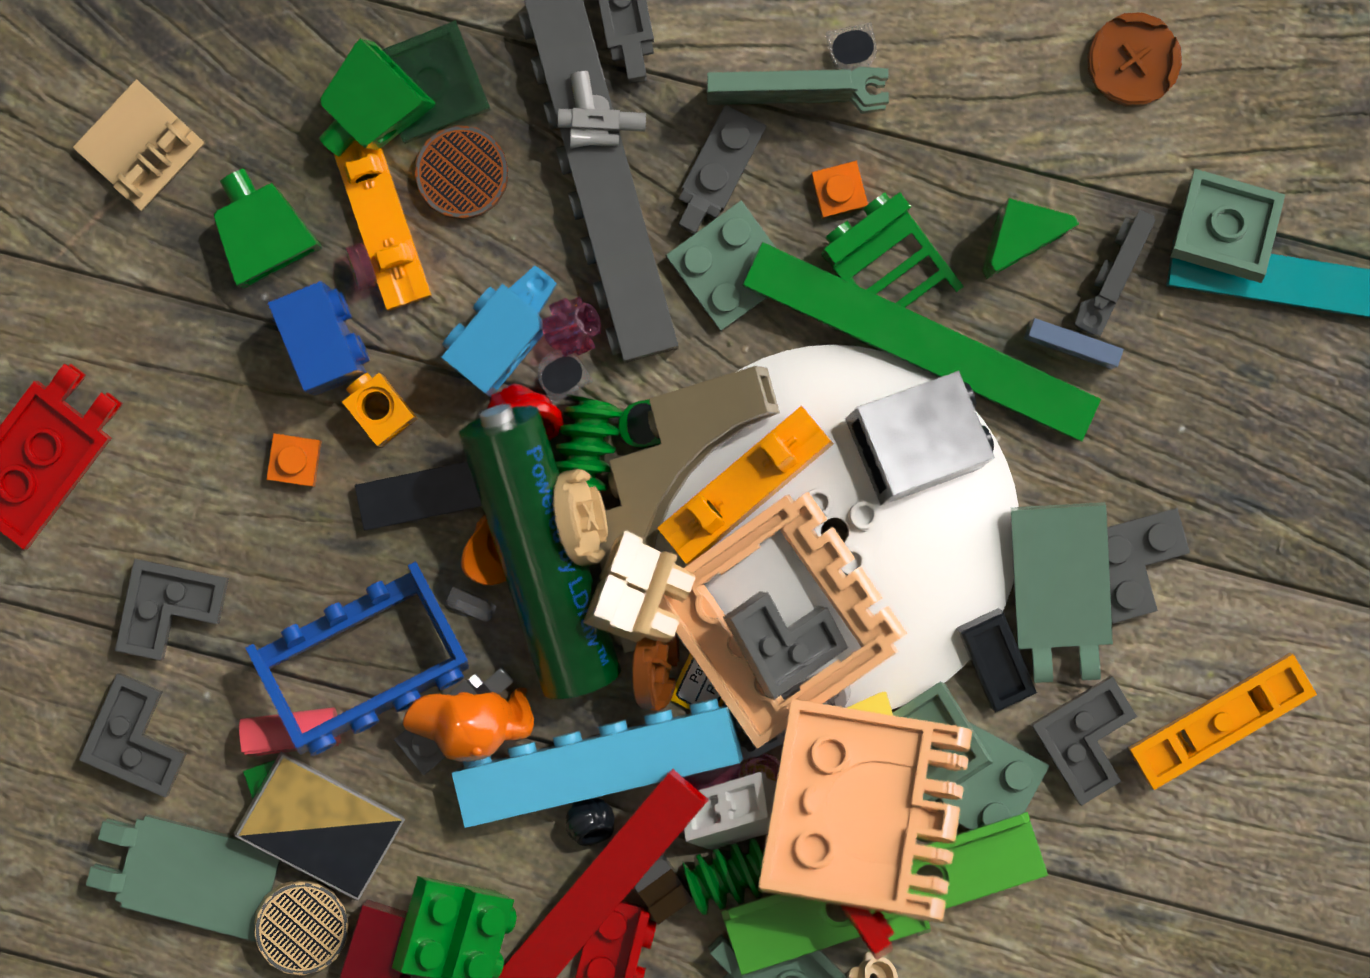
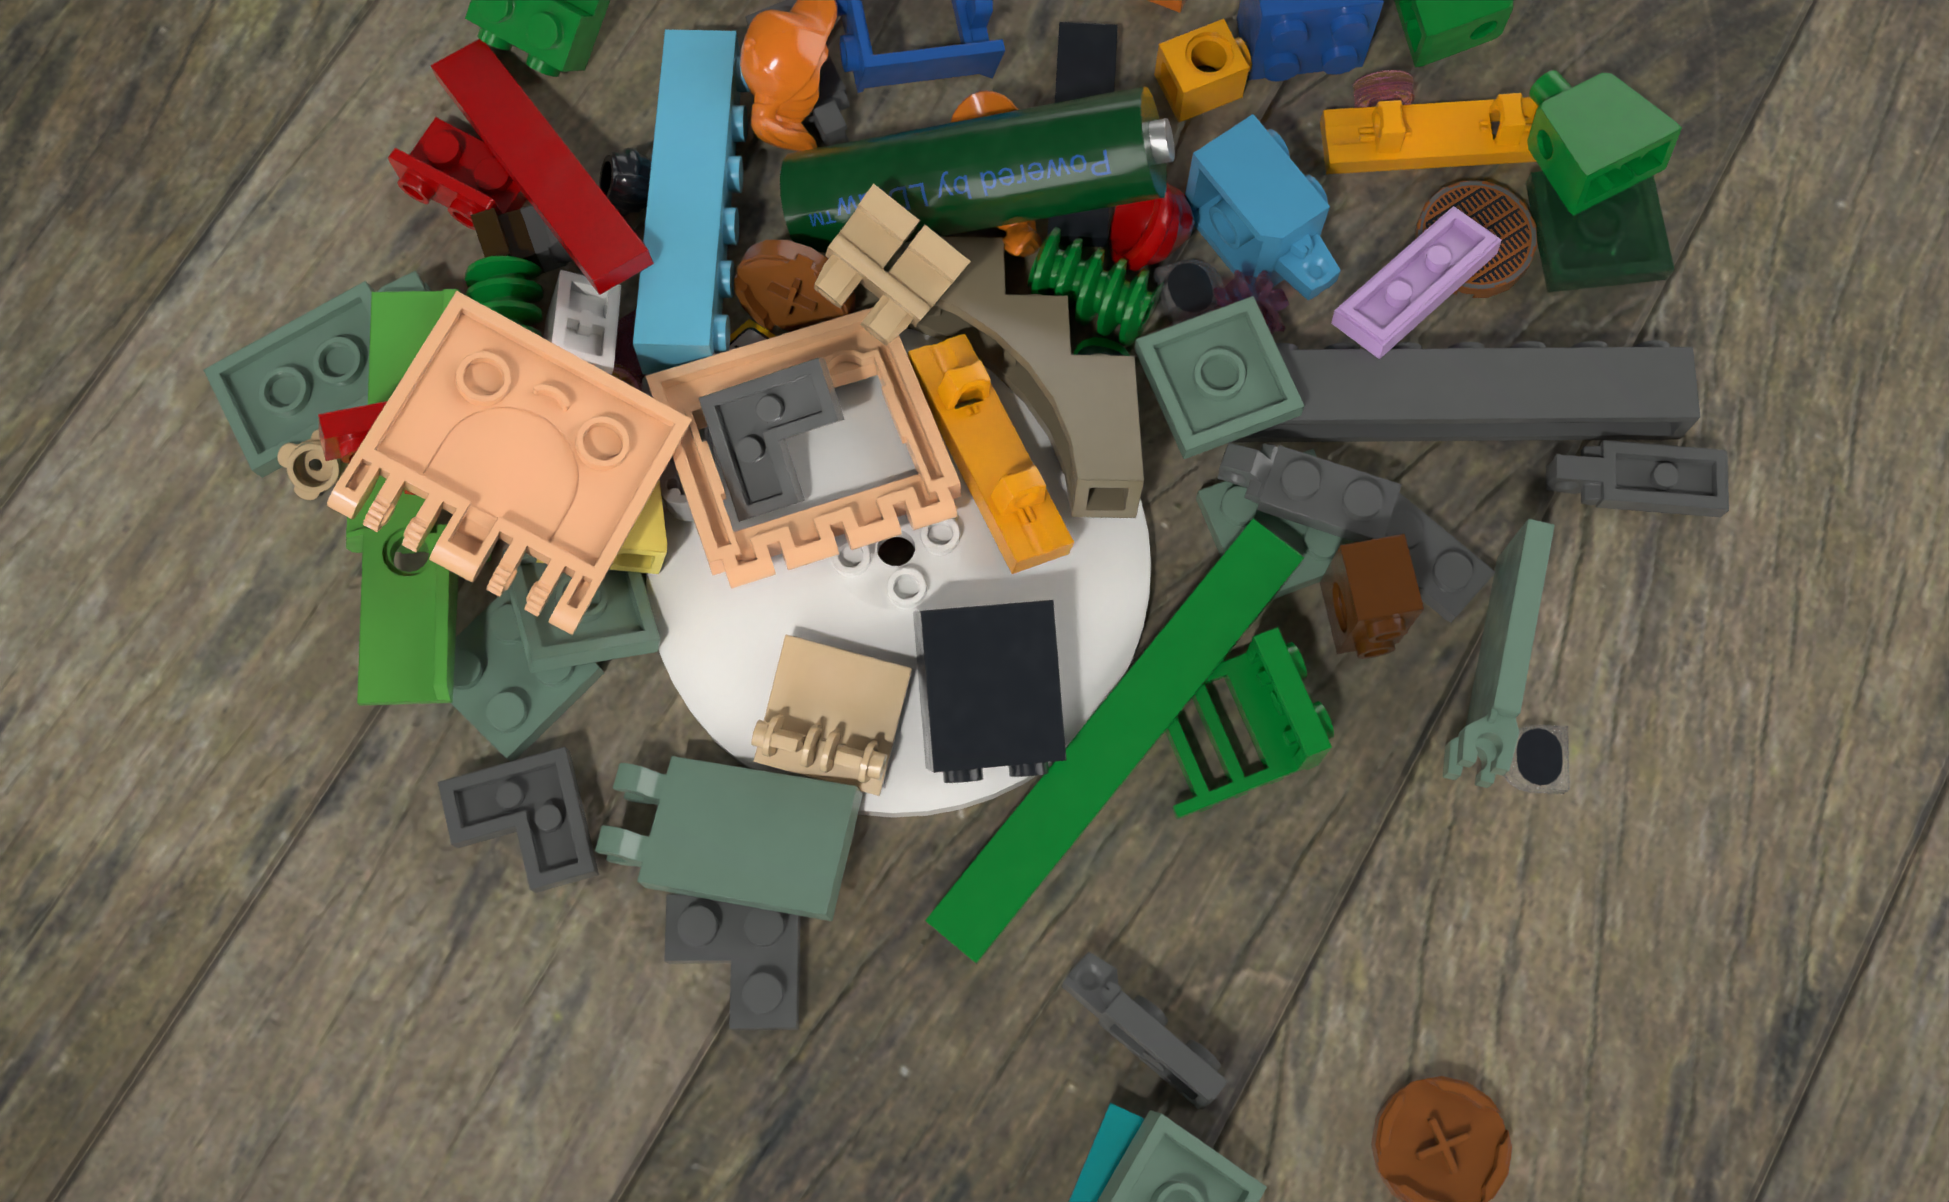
camera: 110 degrees right, 15 degrees down
clear tile [446,586,497,622] -> none
tan tile [554,469,608,566] -> none
light grey piece [558,71,646,148] -> none
orange plate [811,161,868,219] -> none
black tile [957,608,1037,713] -> none
green slope [982,198,1079,279] -> none
sand blue tile [1023,318,1124,369] -> none
light orange hinge [1128,653,1317,790] -> none
none -> tan hinge [751,634,913,796]
none -> sand green plate [1135,296,1305,459]
none -> dark grey hinge [1218,443,1402,542]
none -> reddish brown brick [1320,534,1424,659]
none -> lavender tile [1331,206,1502,359]

